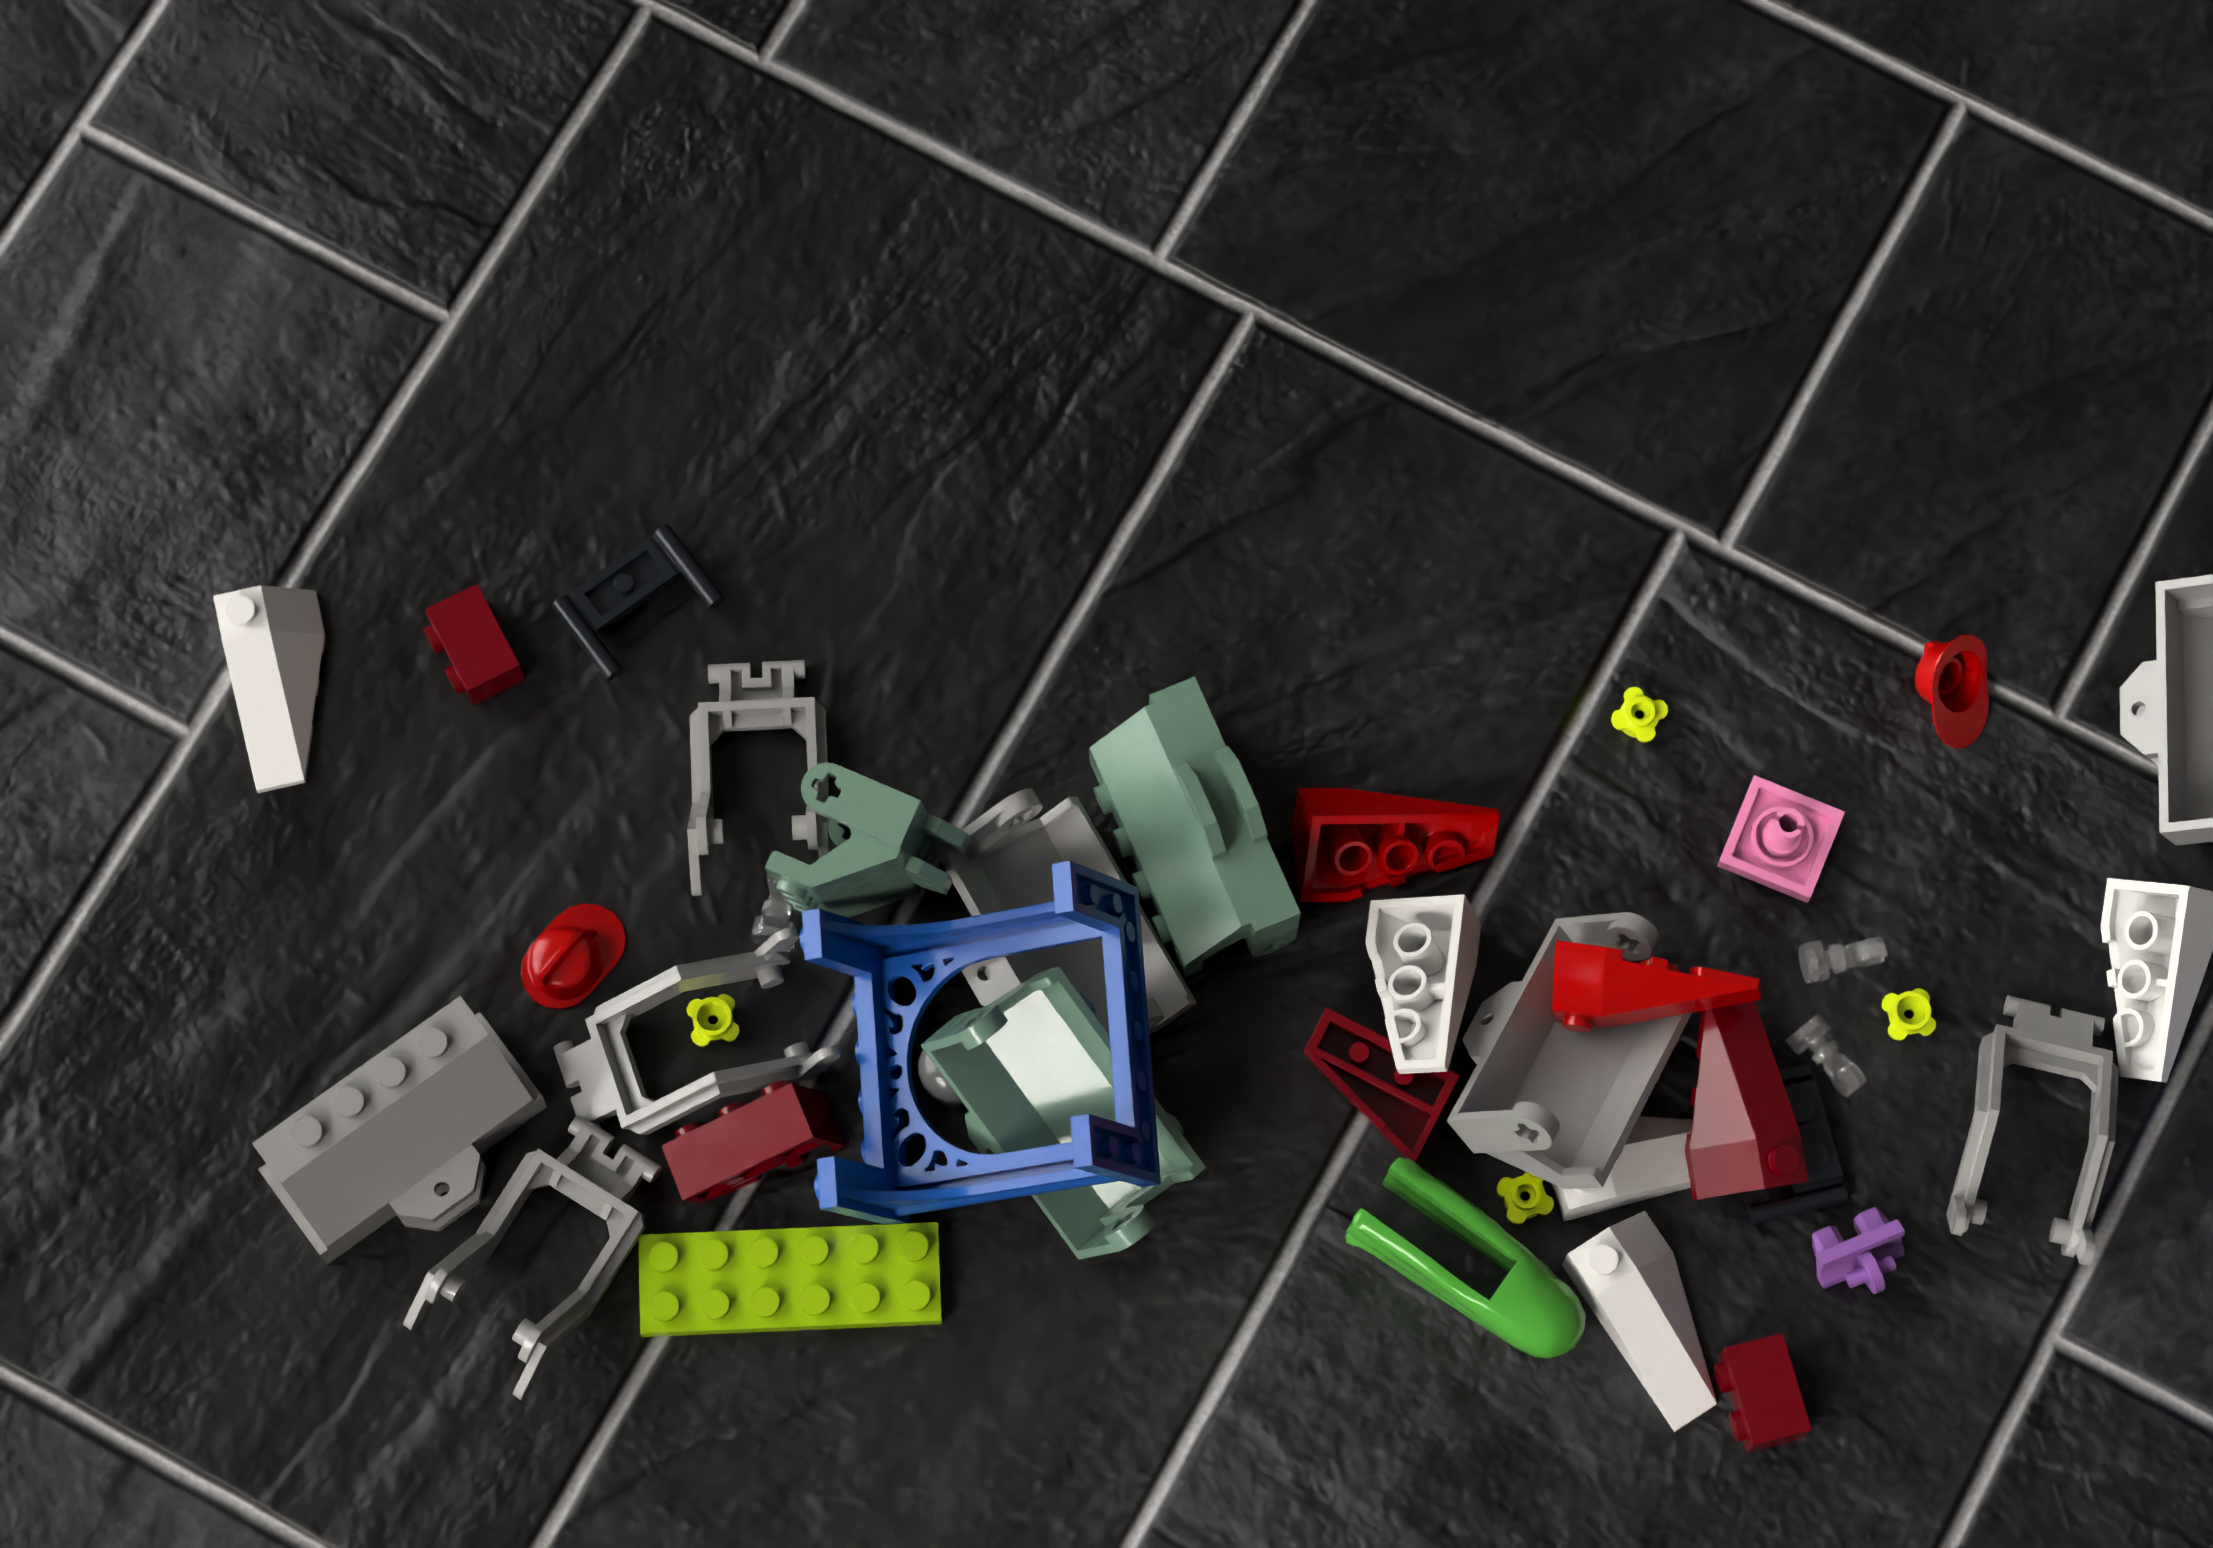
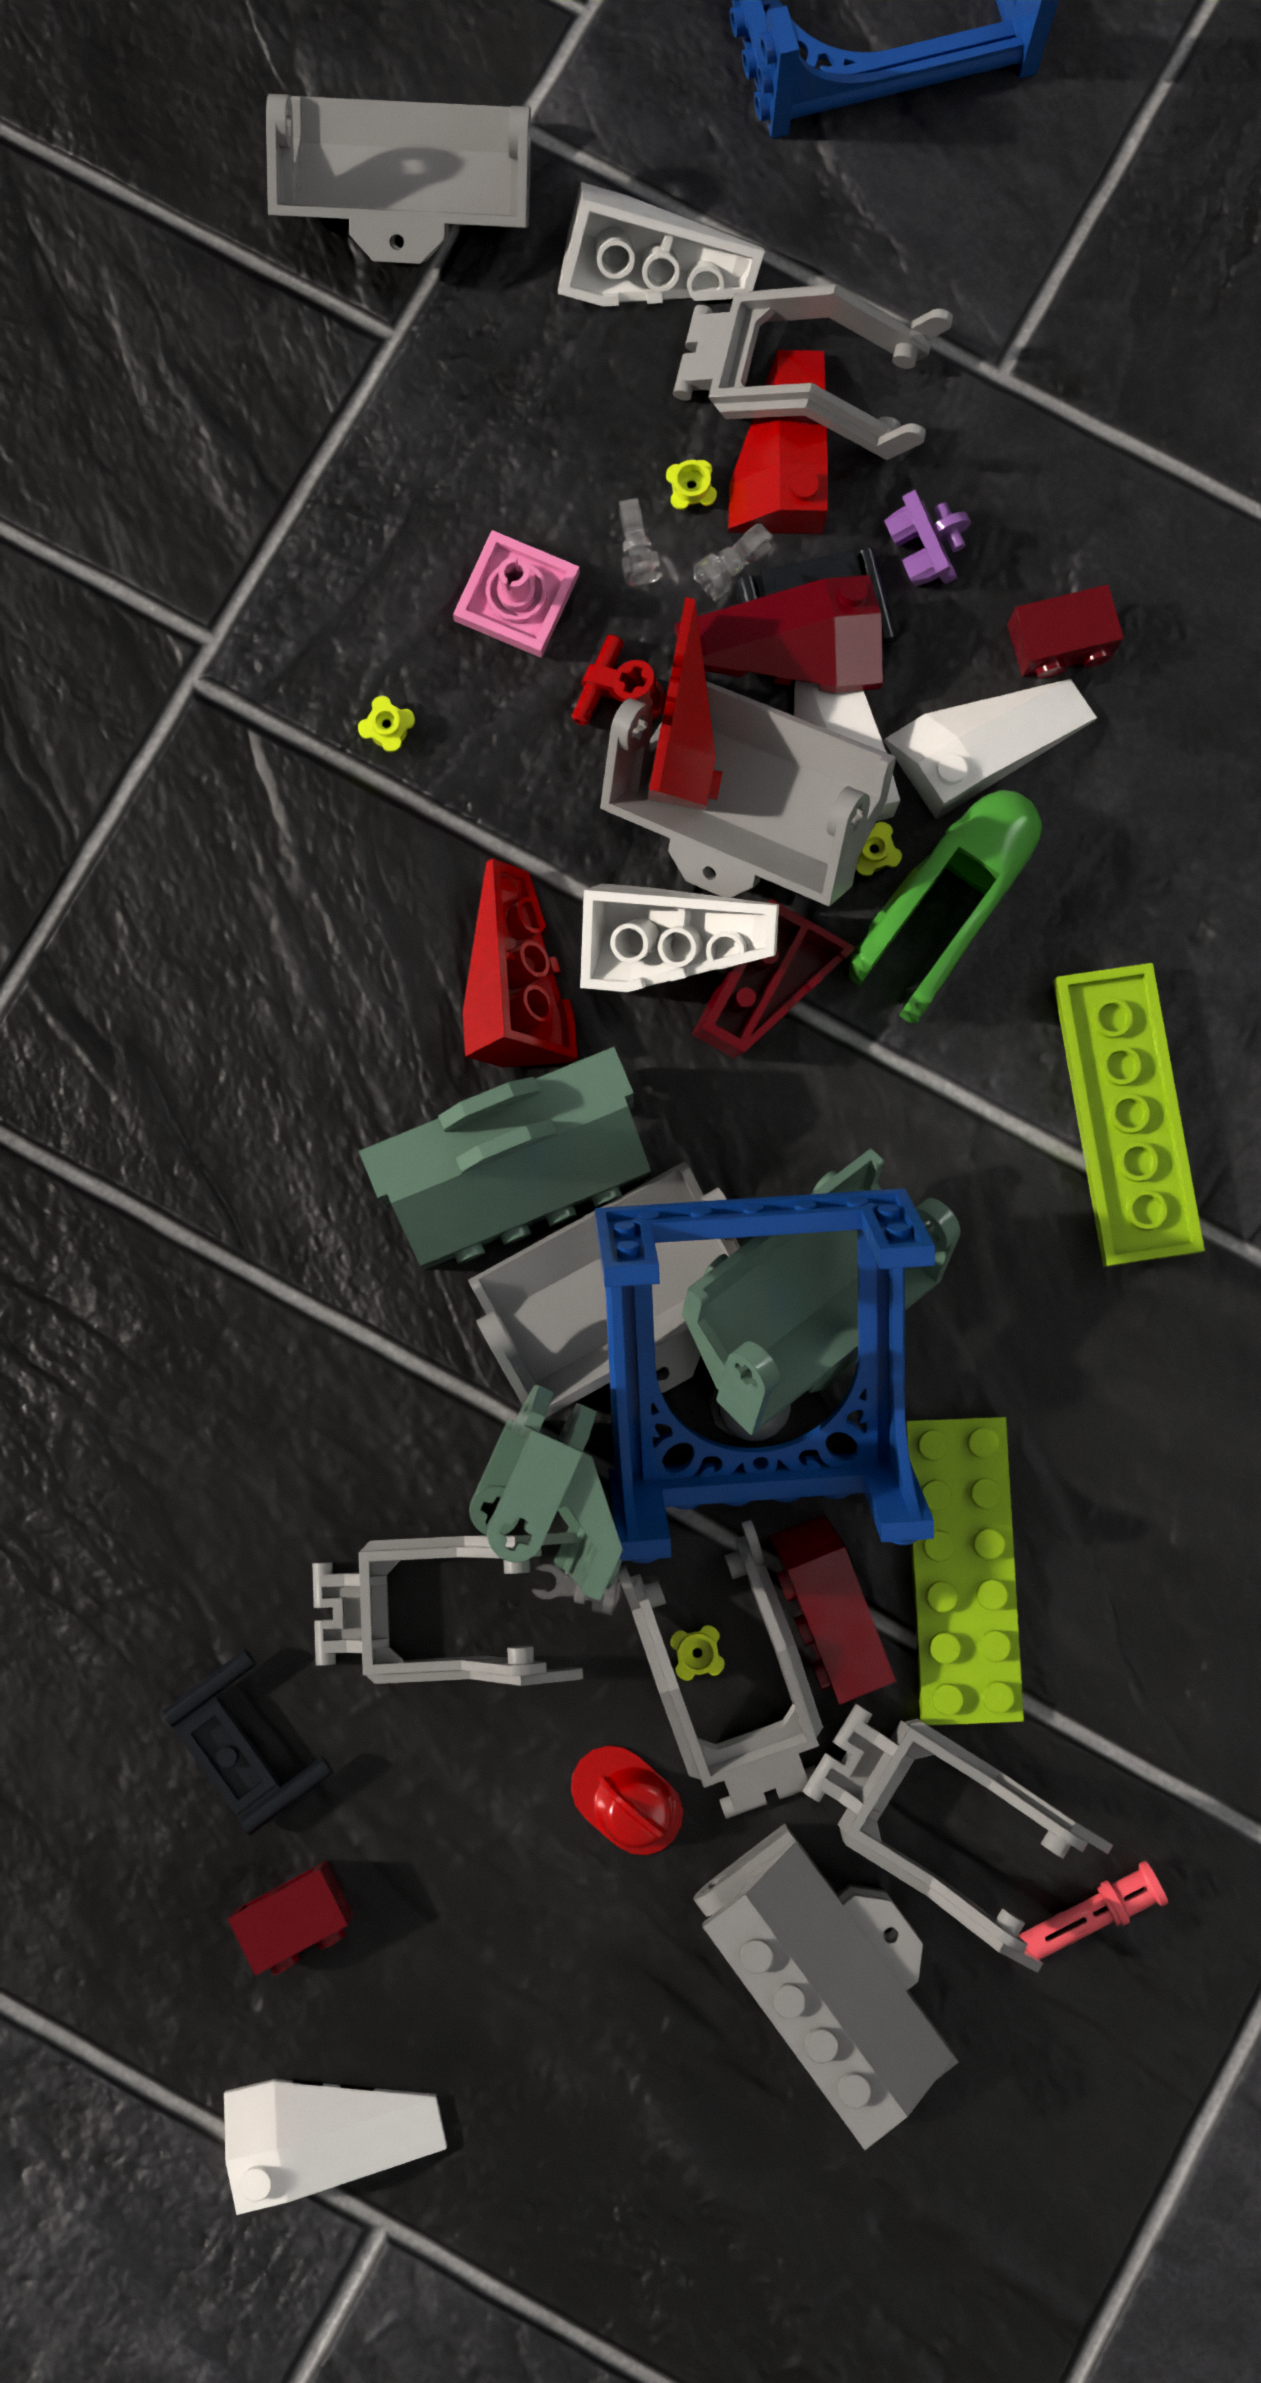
camera: 90 degrees left, 10 degrees up
red piece [1915,634,1989,748] -> none
none -> red piece [571,634,667,726]
none -> red wedge [728,350,828,534]
none -> coral pin [1018,1860,1168,1960]
none -> lime plate [1053,963,1205,1267]

